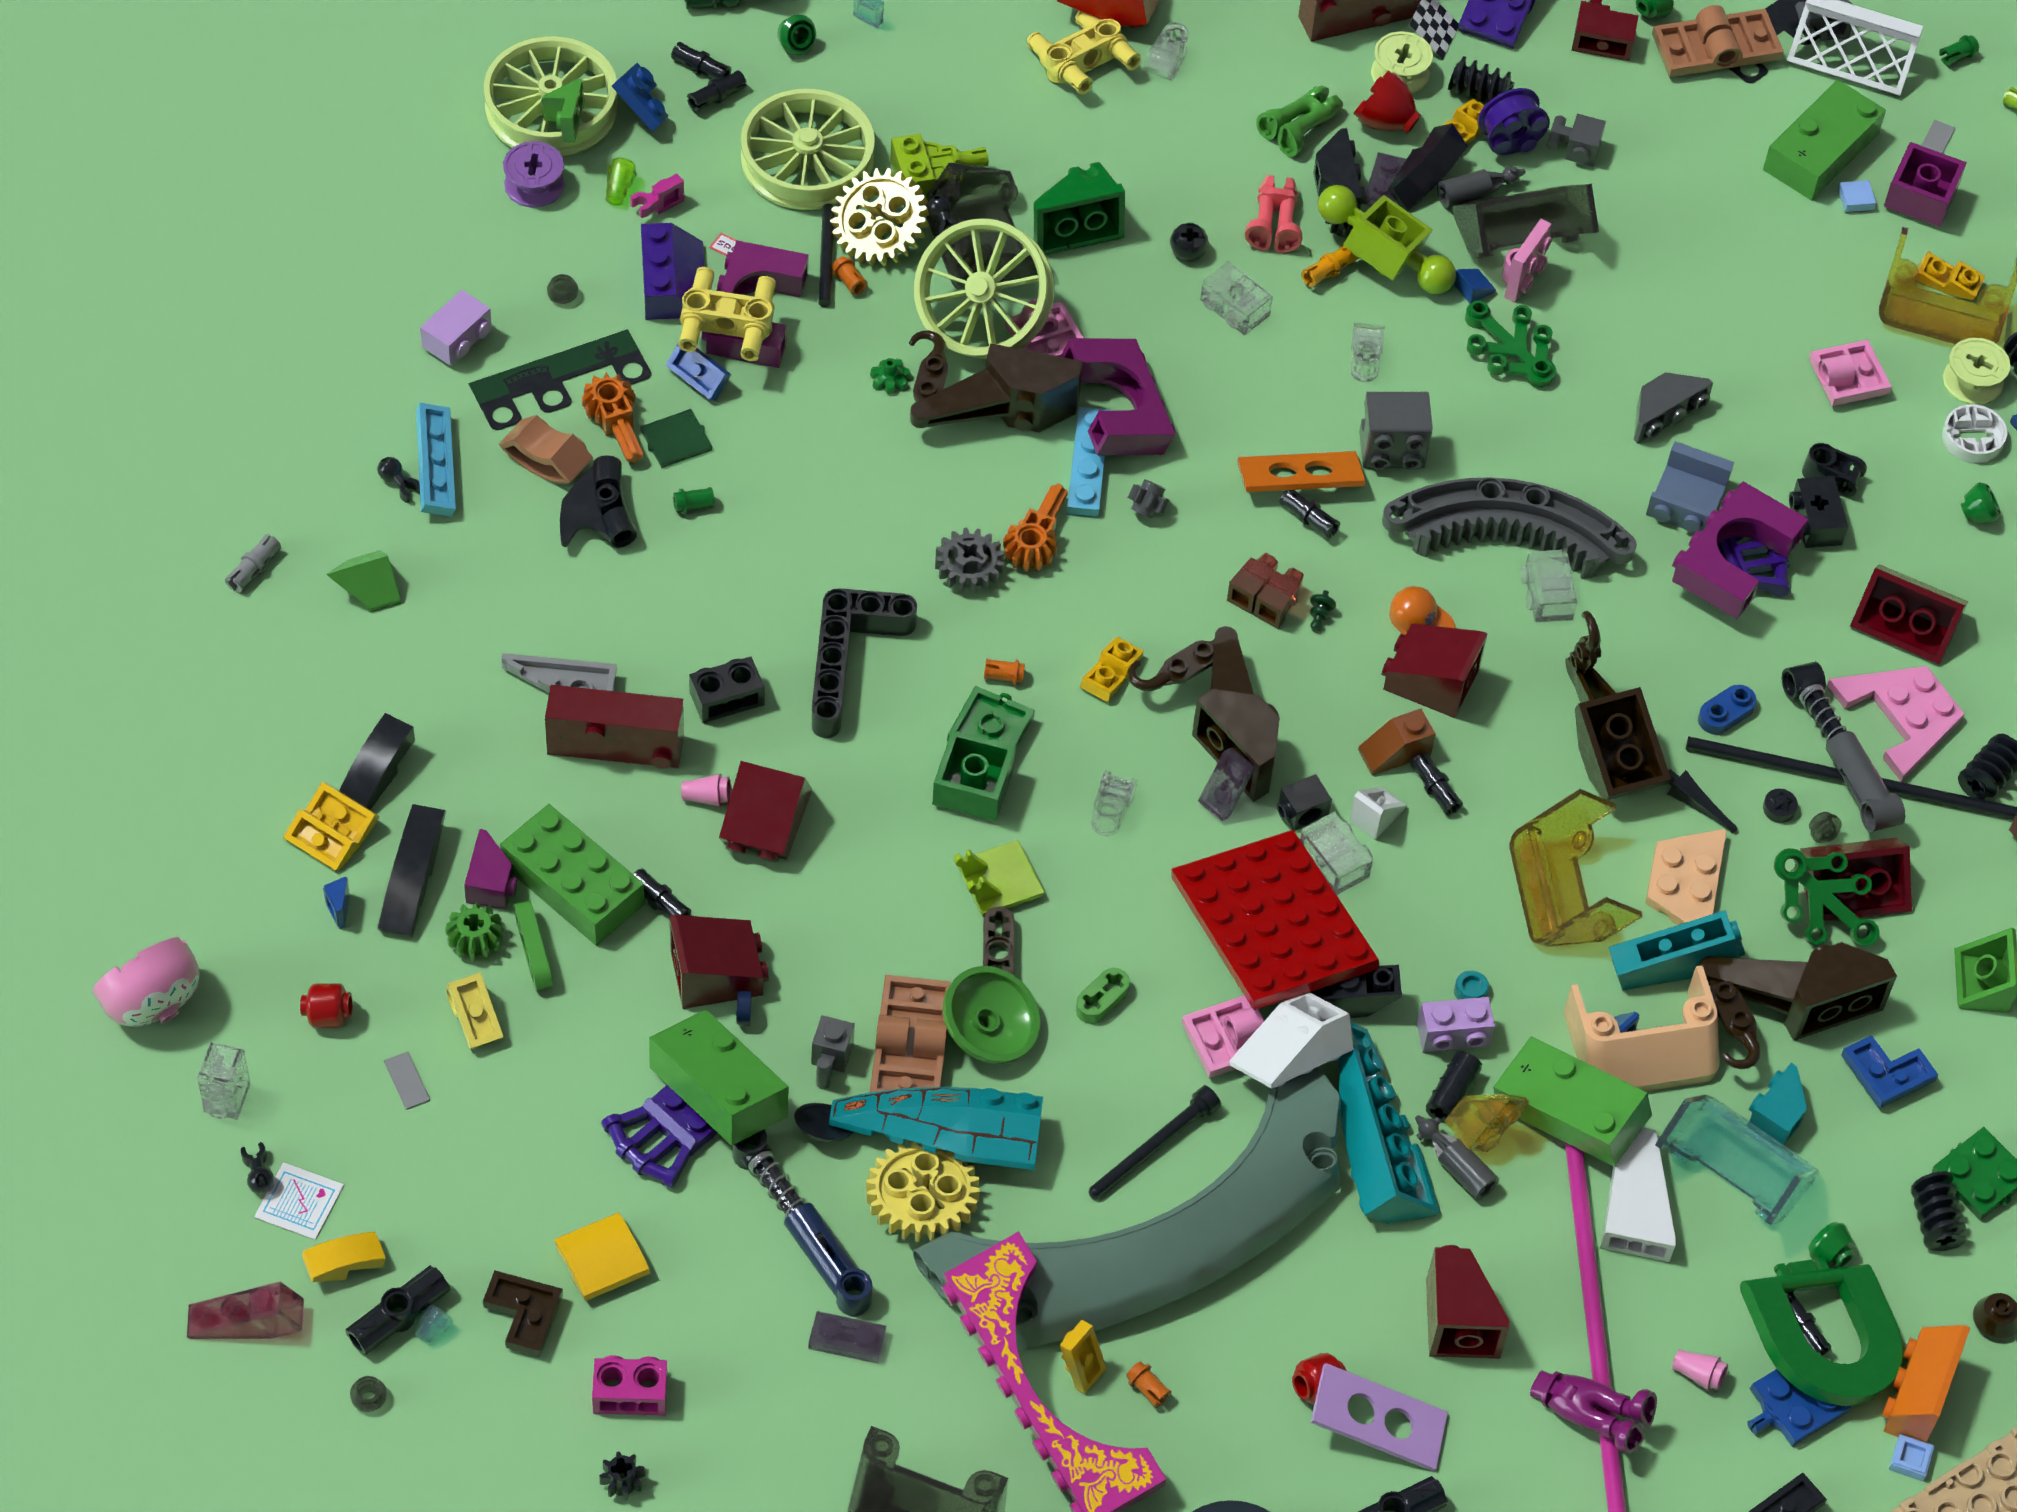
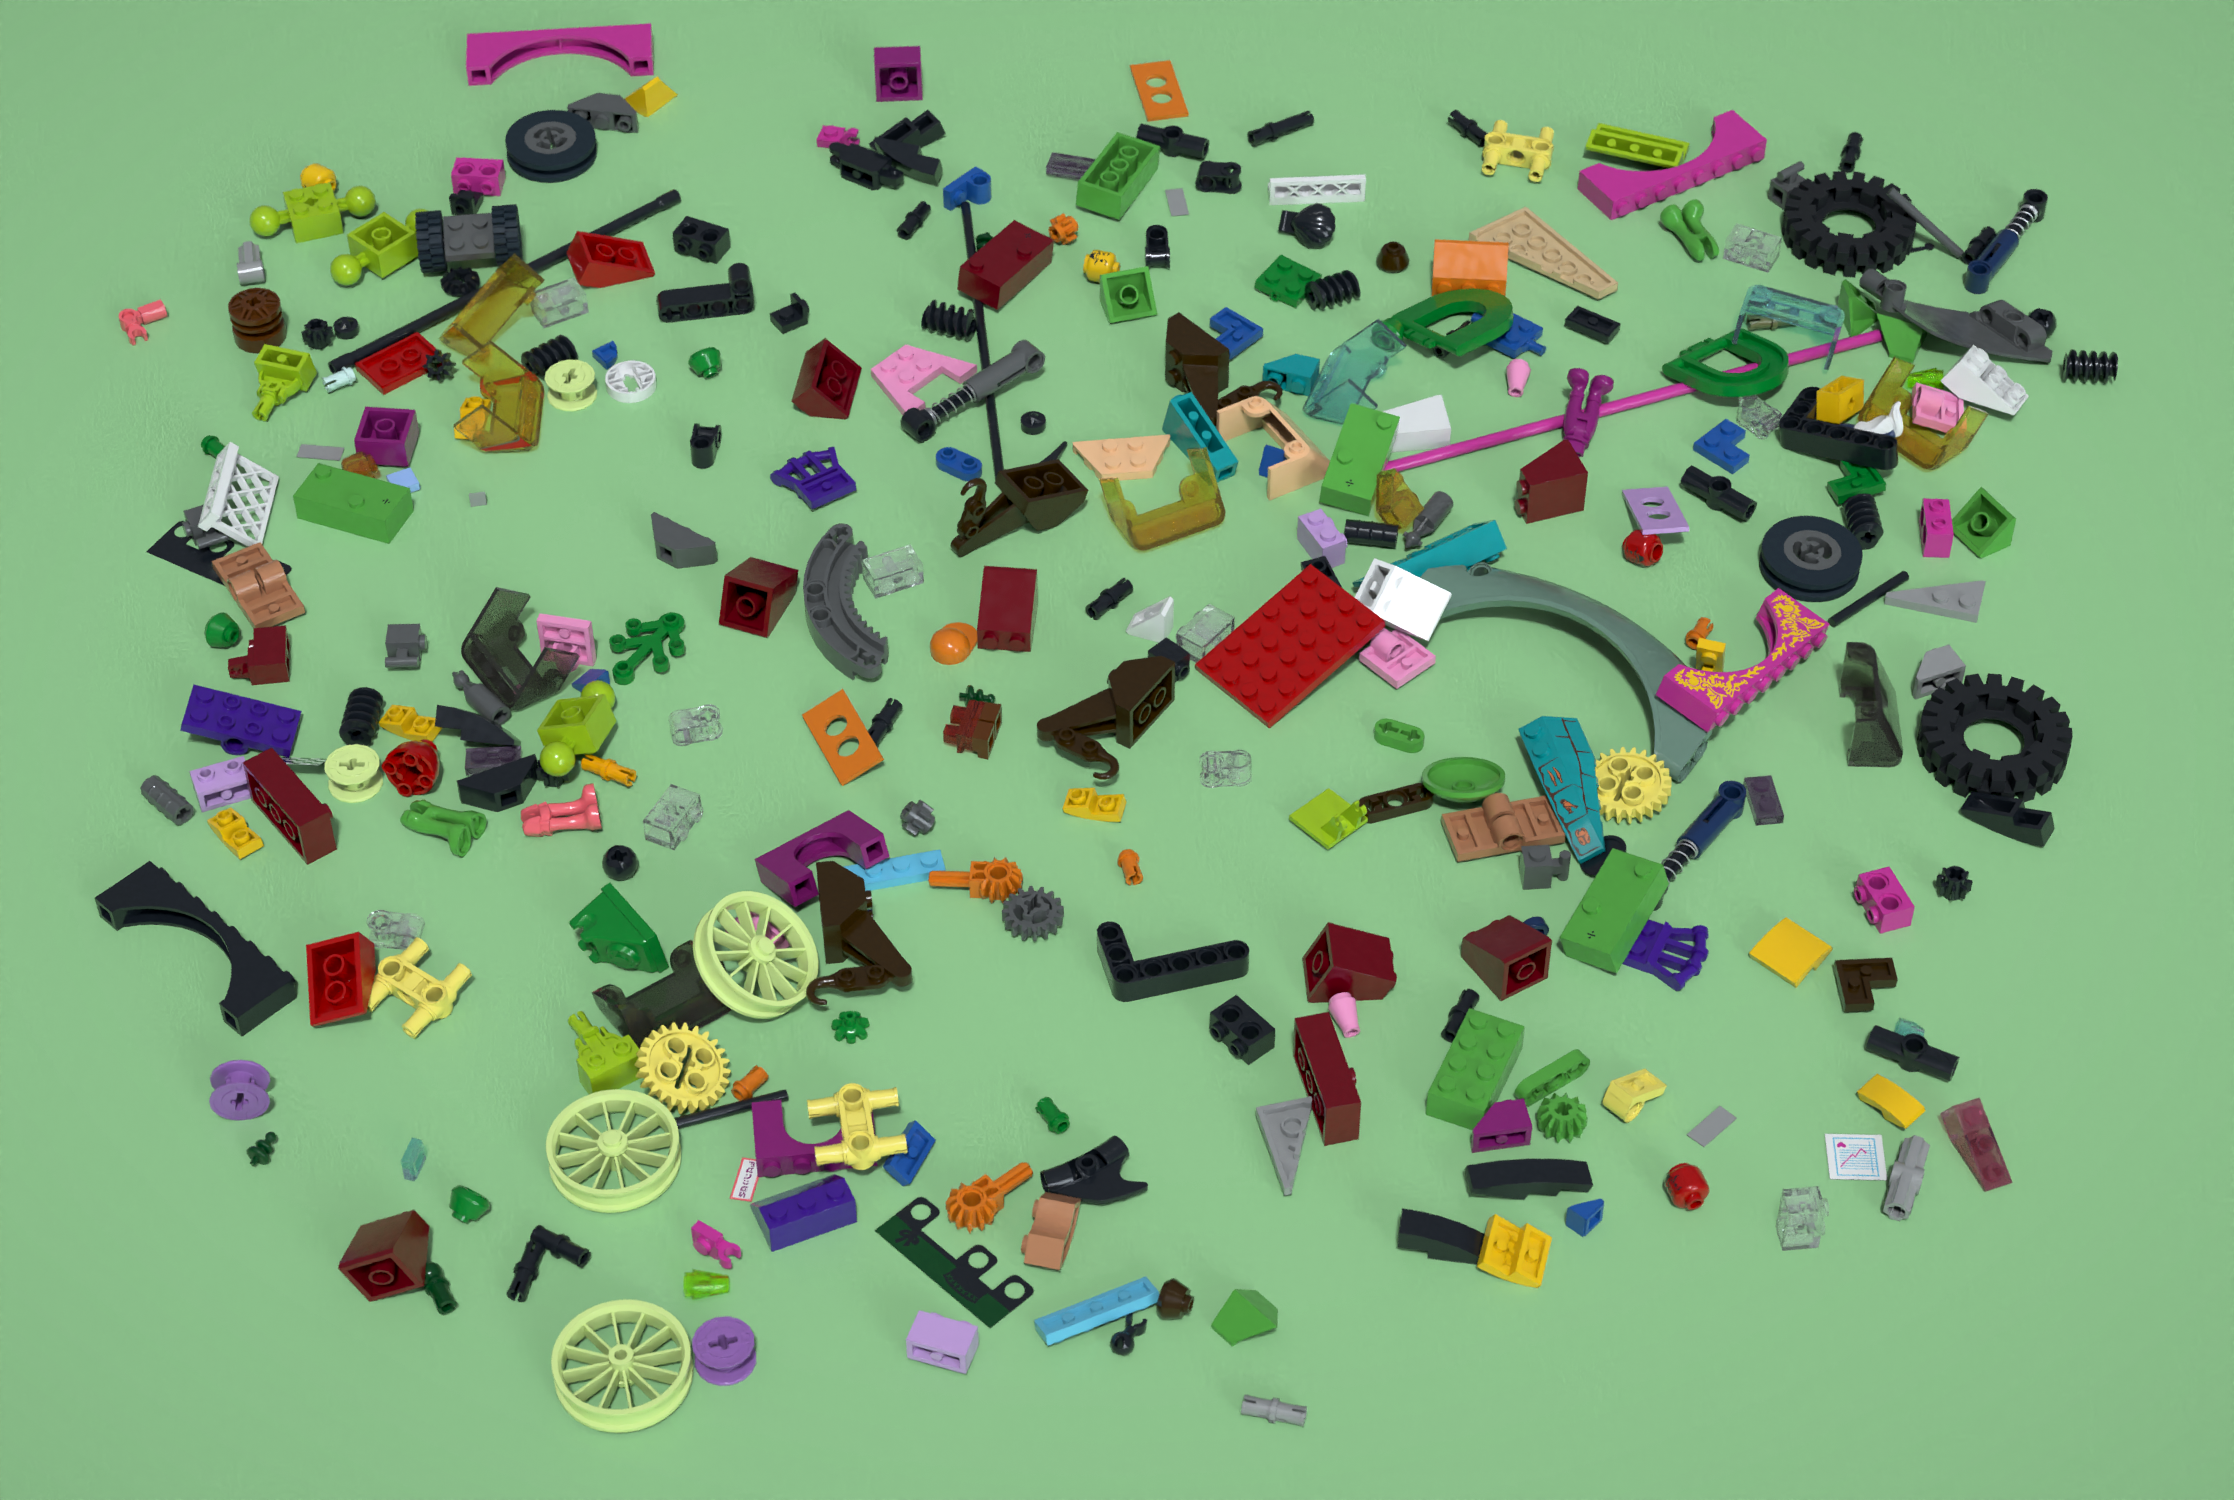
camera: 105 degrees left, 10 degrees down
bright pink cylinder [92,937,200,1027] -> none
black arm [241,1142,275,1194] -> none
clear smoke plate [350,1376,387,1412] -> none
bright green slope [541,79,585,142] -> none
clear smoke plate [547,274,578,304] -> none
blue plate [612,62,669,131] -> none
clear green piece [640,409,712,468] -> none
black arm [927,194,958,234] -> none
green brick [932,730,1016,821] -> none
green plate [947,686,1035,749] -> none
black piece [1088,1085,1221,1199] -> none
plate [1198,748,1256,821] -> none
dark orange slope [1358,709,1436,775] -> none
dark grey piece [1359,392,1433,470] -> none
teal tile [1454,971,1489,999] -> none
dark purple wheel [1477,88,1550,155] -> none
sand blue panel [1646,441,1734,533] -> none
magenta arch [1672,481,1808,620] -> none
green plant [1774,848,1879,946] -> none
black brick [1789,476,1848,548] -> none
dark red slope [1800,838,1912,921] -> none
bright pink plate [1809,339,1892,407] -> none
clear smoke plate [1809,812,1842,843] -> none
light blue tile [1889,1434,1934,1482] -> none
none -> clear orange head [341,451,379,479]
none -> light grey piece [469,492,487,507]
none -> dark red slope [719,557,799,638]
none -> dark brown cone [1157,1278,1194,1320]
none -> light grey piece [1883,1135,1930,1221]

